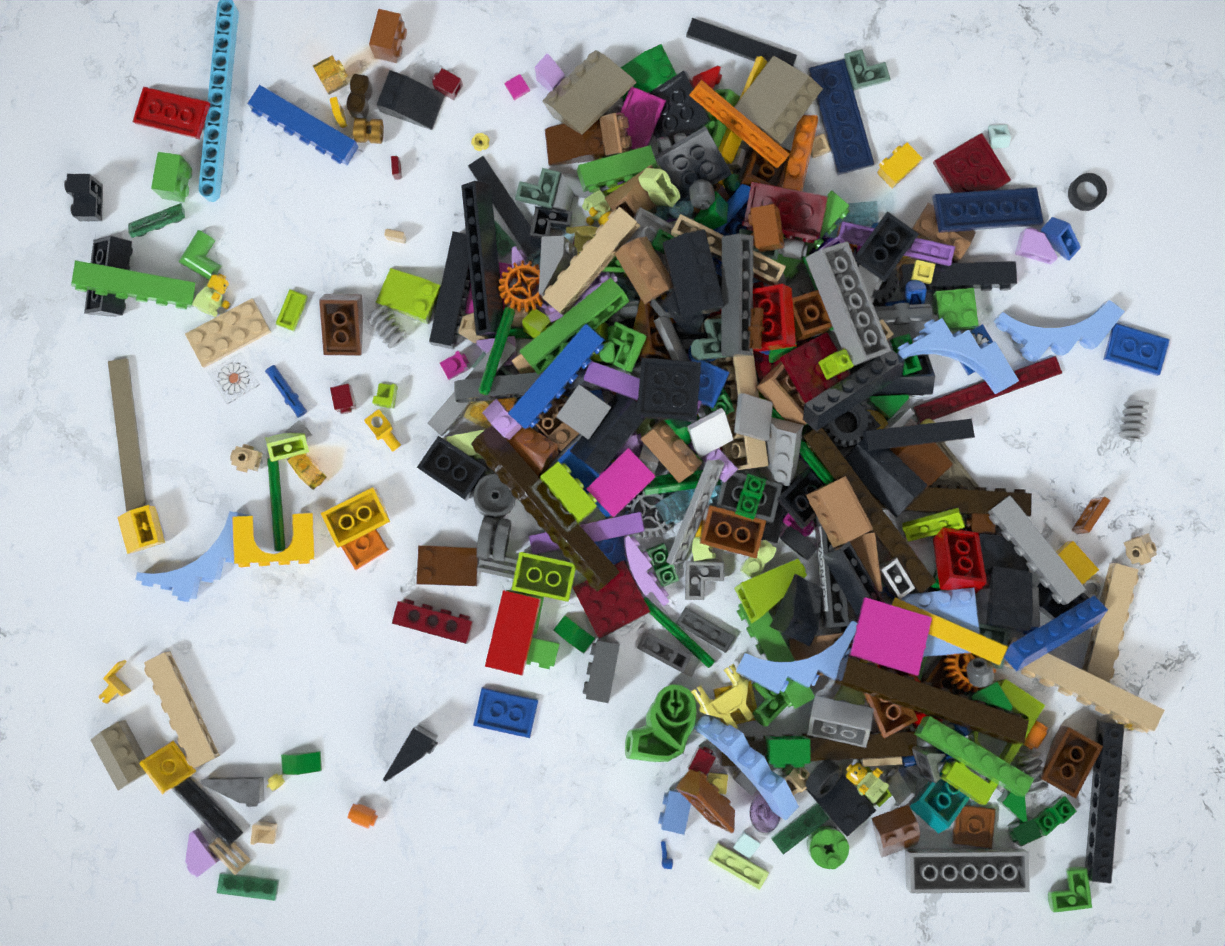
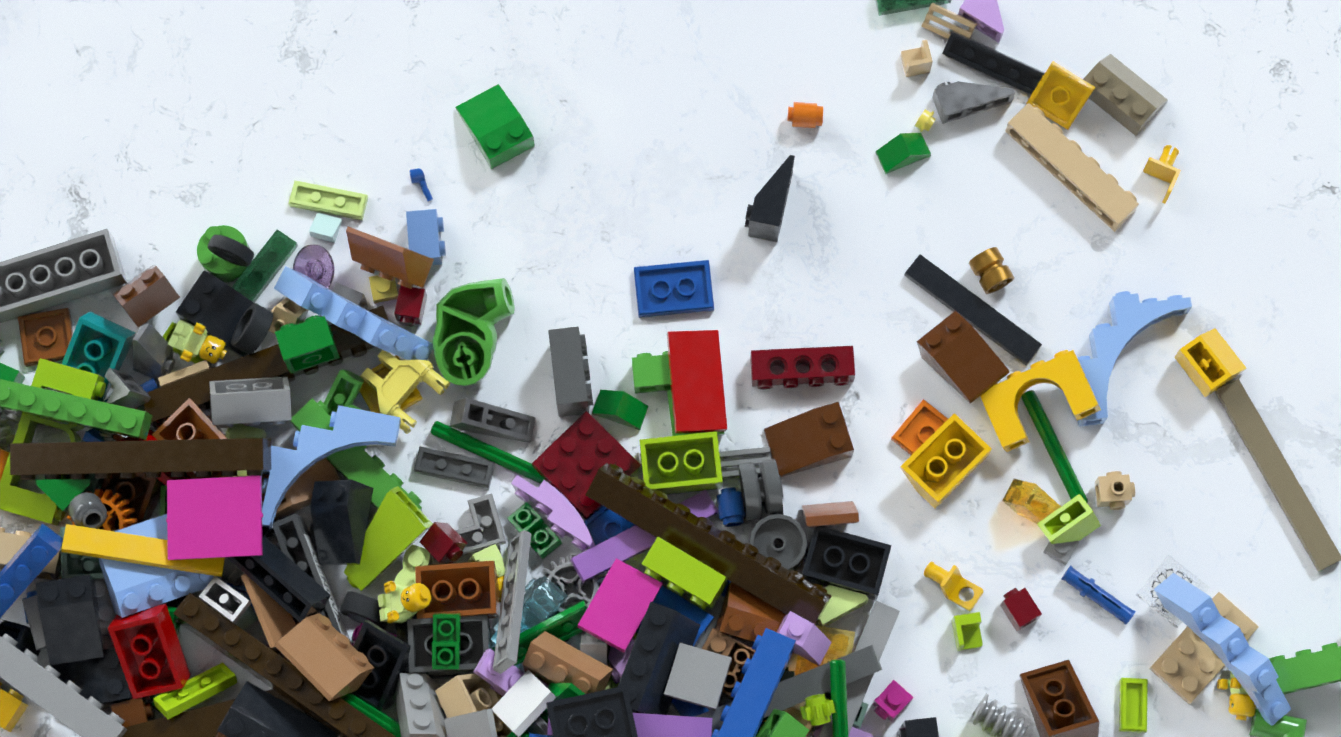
camera: 165 degrees right, 10 degrees down
none -> black tyre [208,235,254,267]
none -> piece [378,581,431,623]
none -> dark red brick [420,522,468,563]
none -> green slope [455,84,535,170]
none -> blue brick [716,487,746,527]
none -> lime gear [800,694,836,726]
none -> tile [802,501,859,527]
none -> black tile [904,254,1042,365]
none -> reddish brown slope [916,311,1010,404]
none -> pearl gold wheel [968,247,1015,294]
none -> light blue arch [1154,573,1291,726]

